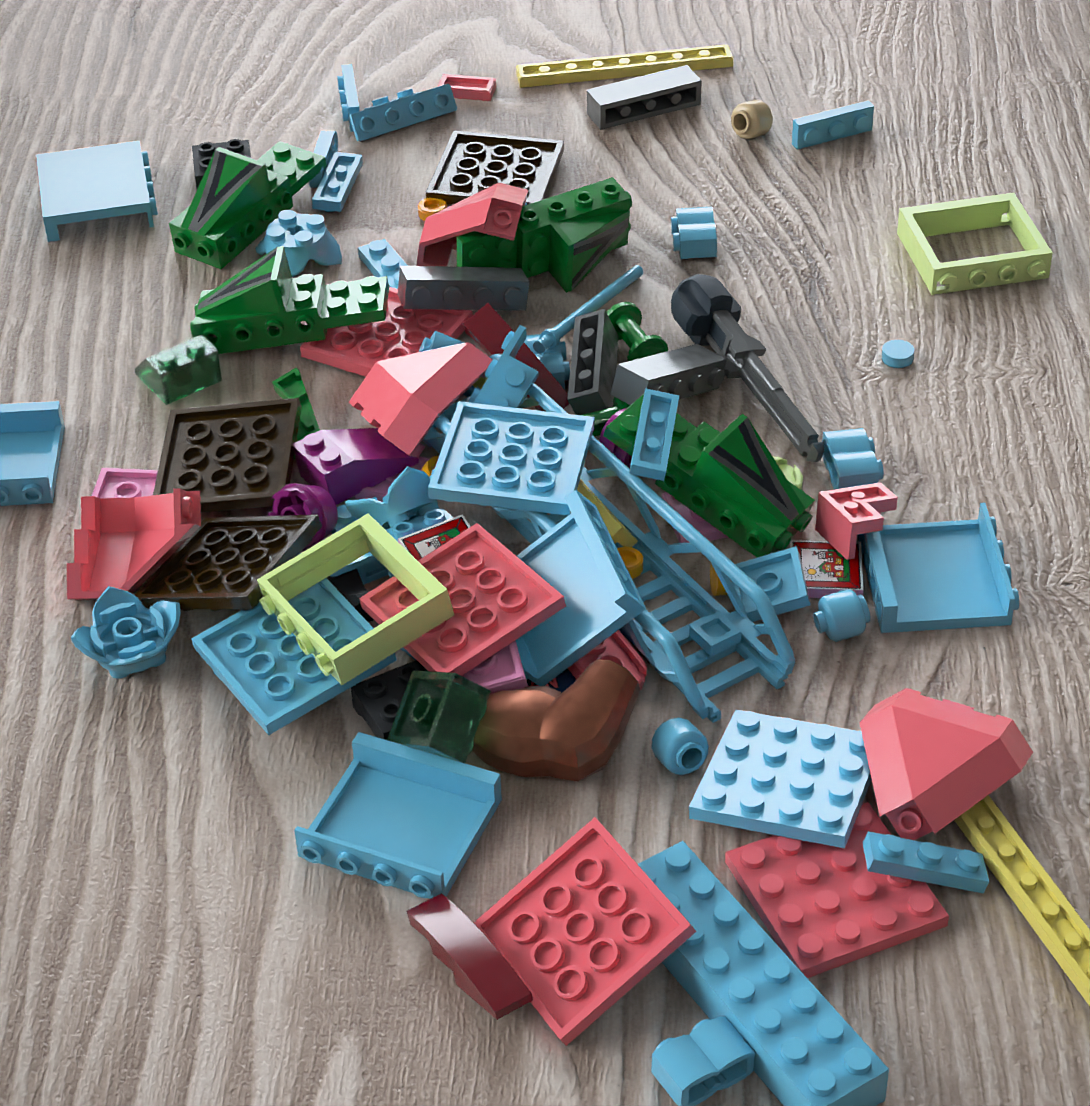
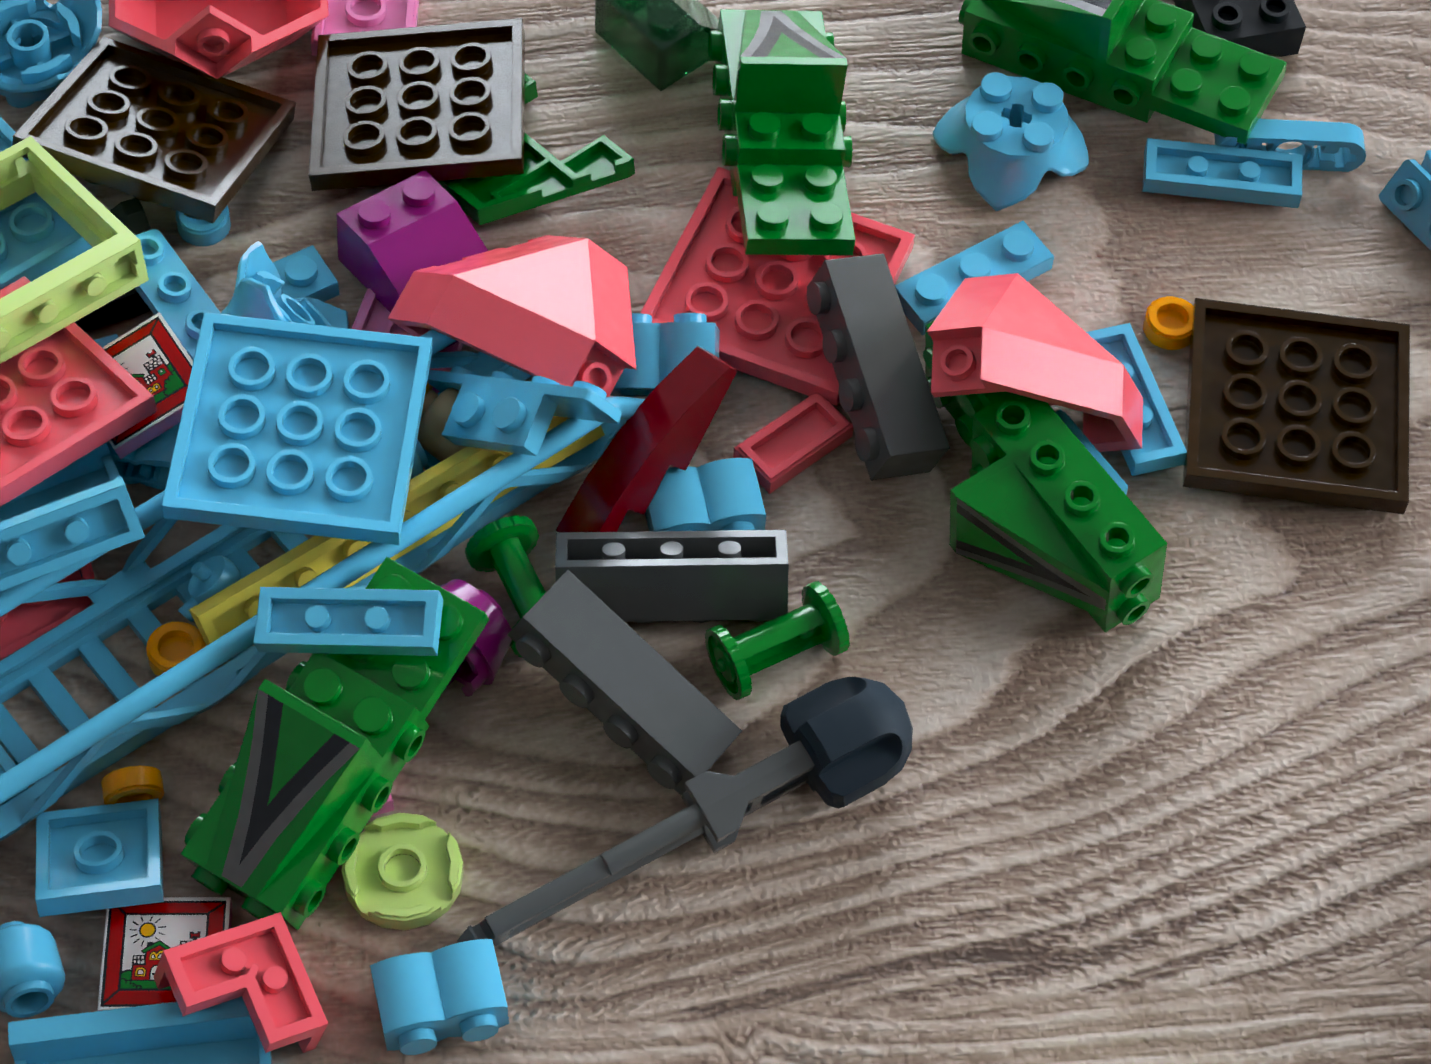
camera: 80 degrees right, 15 degrees up
magenta cone [268,483,338,551] -> none
medium azure bar [533,265,643,353] -> none
medium azure brick [671,206,717,259] -> none

